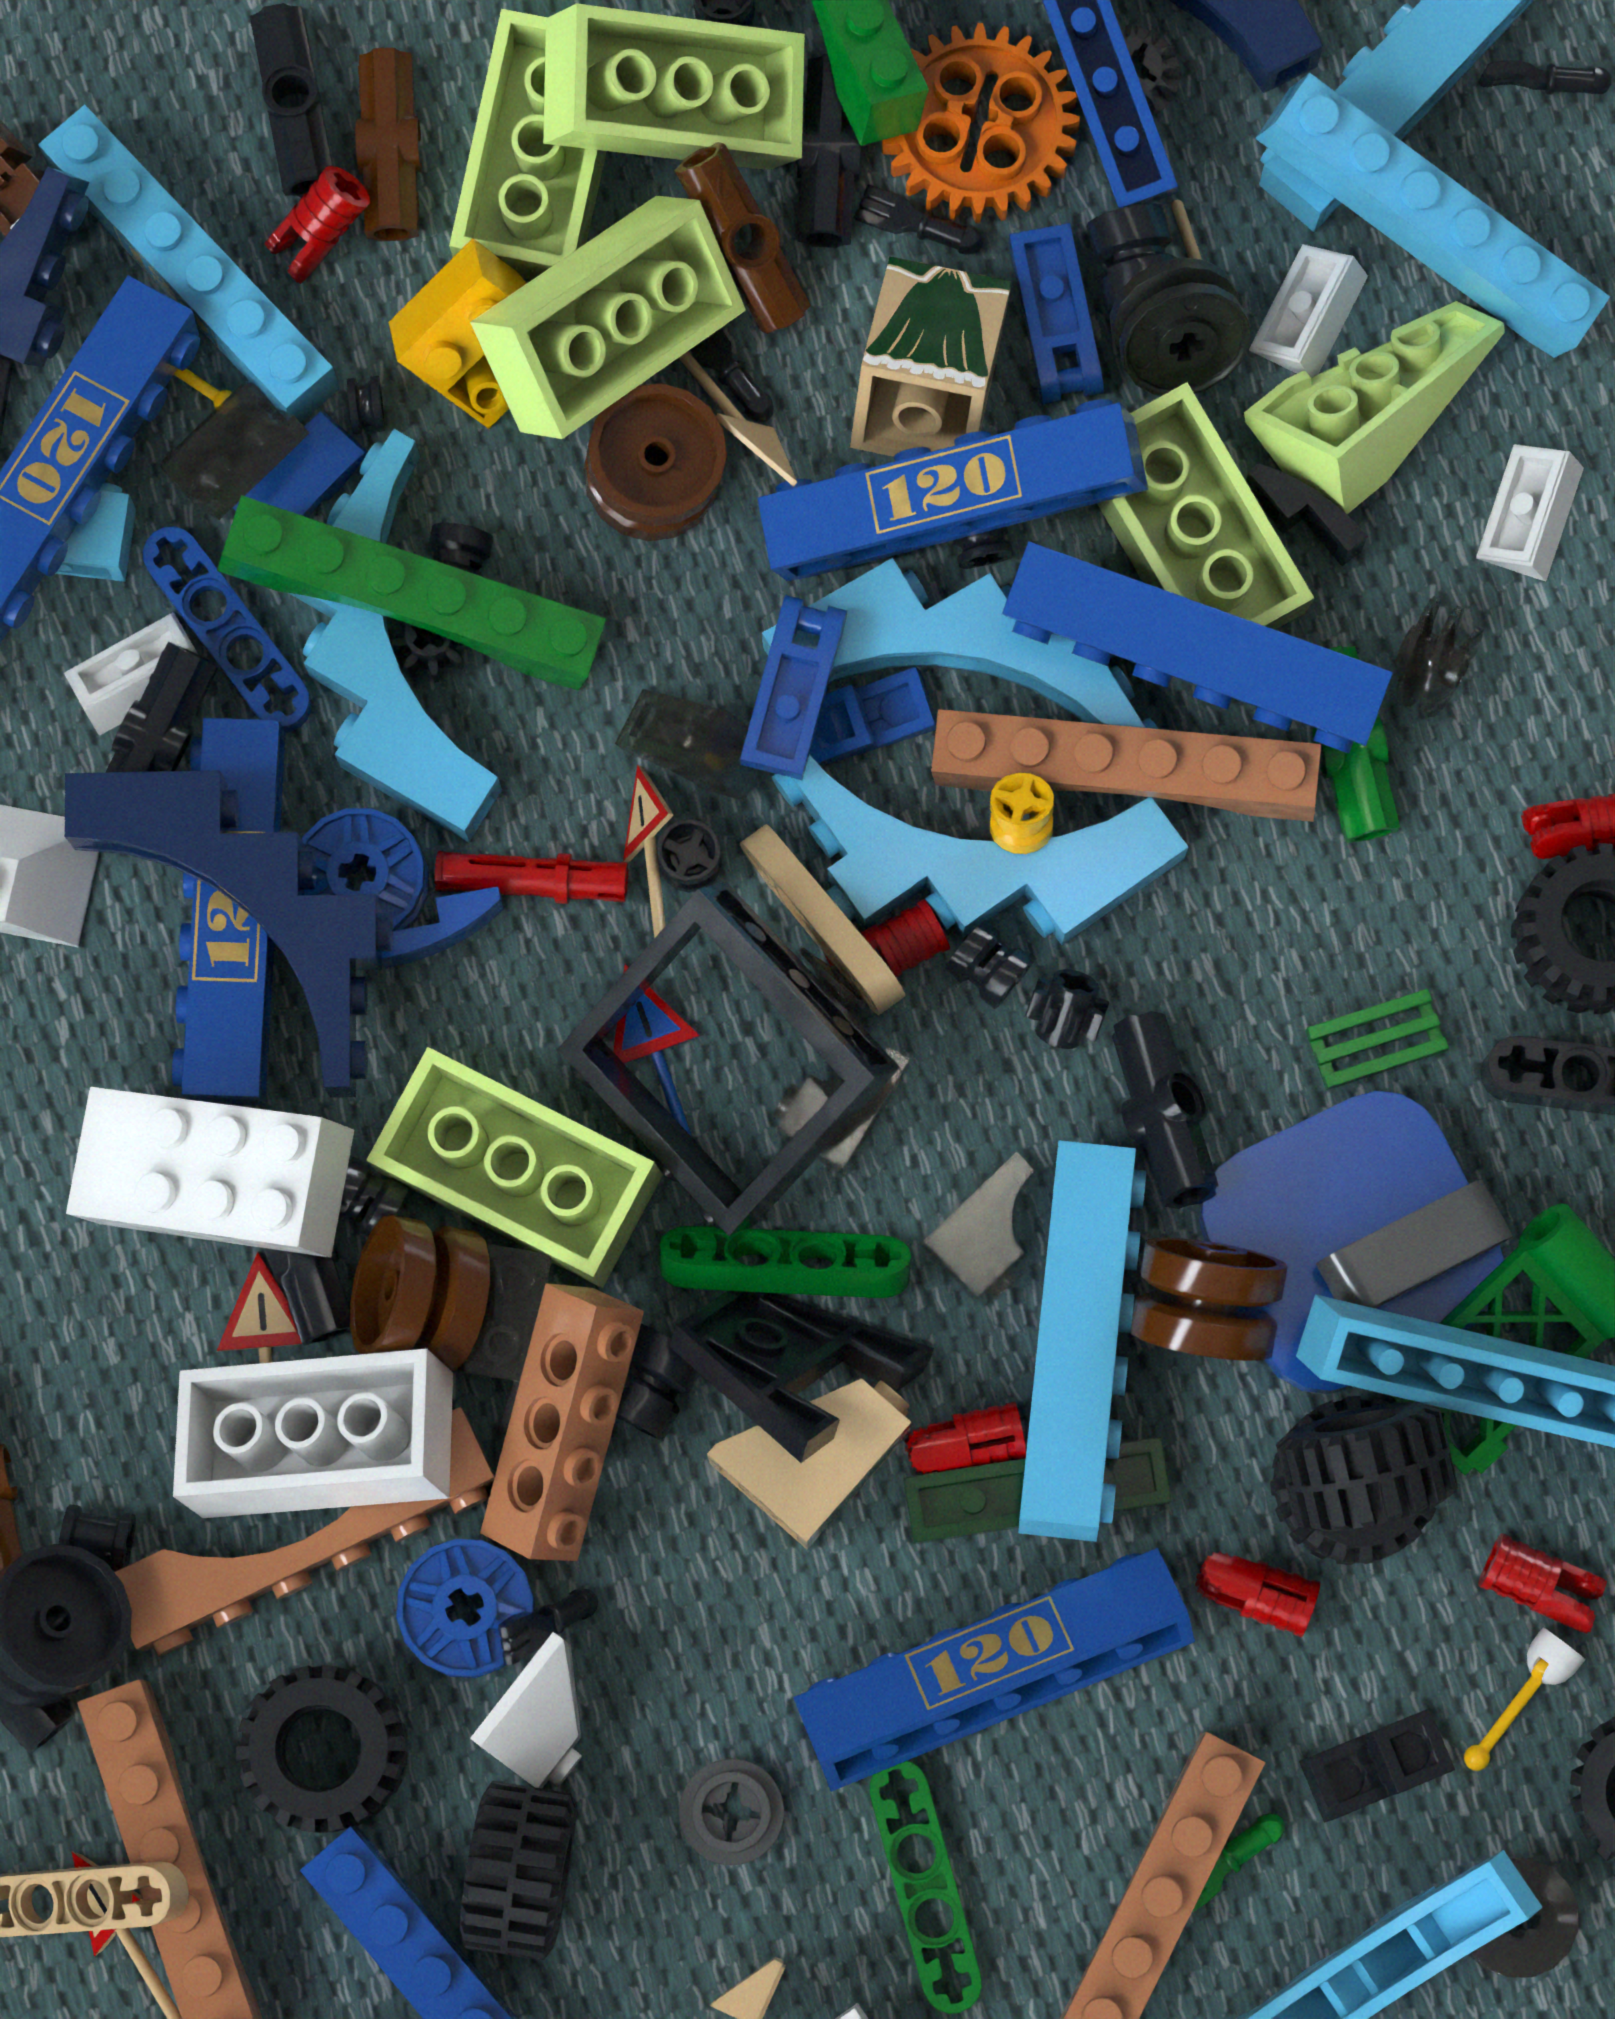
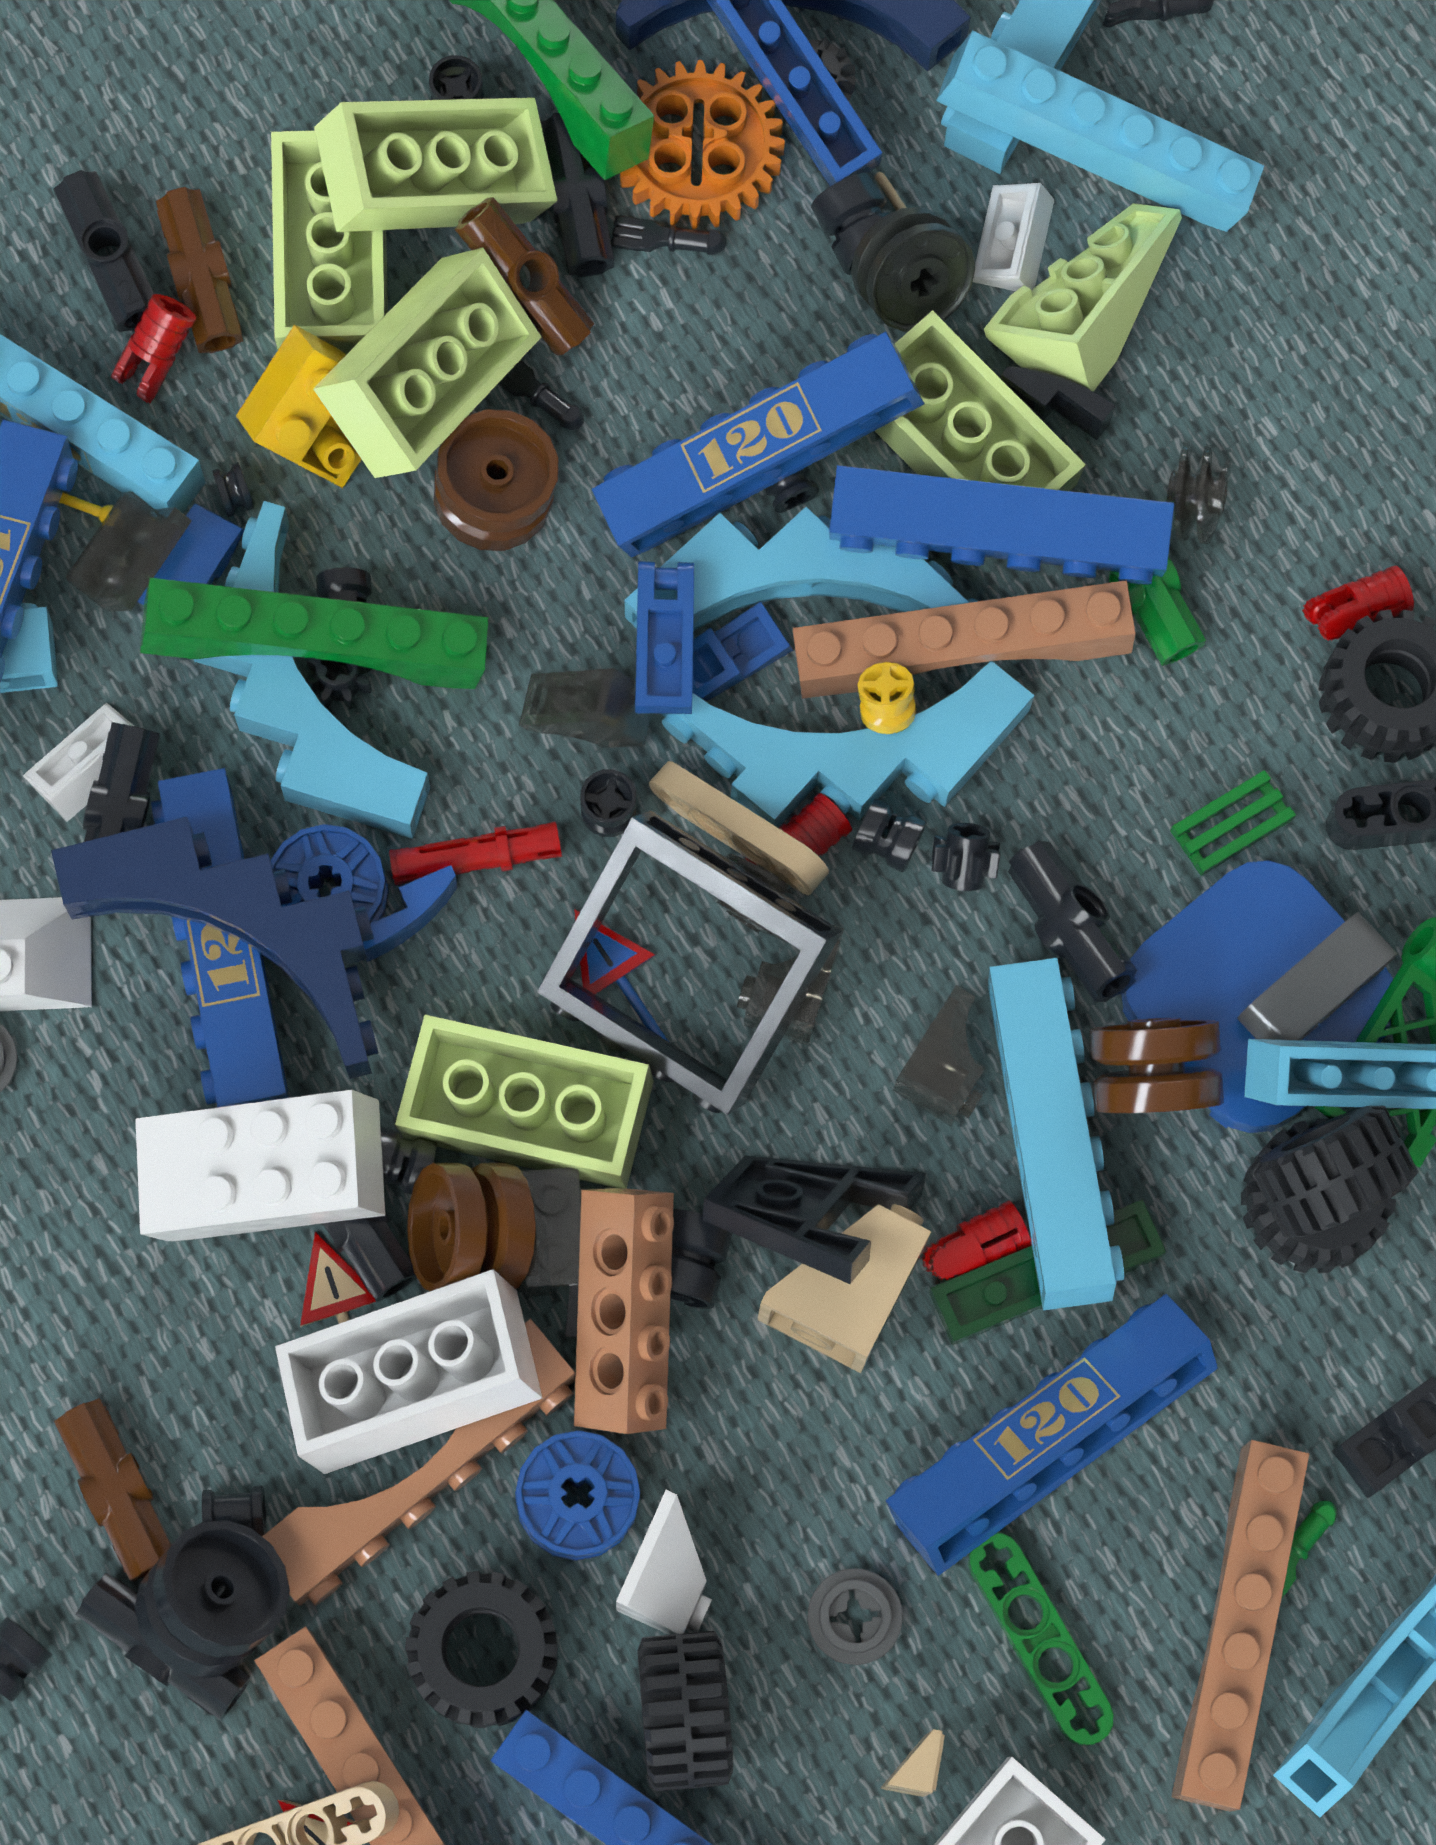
camera: 20 degrees left, 5 degrees down
blue beam [143,526,312,732] -> none
black piece [498,1588,598,1666] -> none
tan piece [623,765,674,938] -> none
green beam [659,1226,911,1298] -> none
tan piece [678,351,797,487] -> none
slope [850,256,1012,457] -> none
blue plate [1008,223,1104,405] -> none
red hinge [1195,1551,1321,1638] -> none
white slope [1476,444,1584,582] -> none

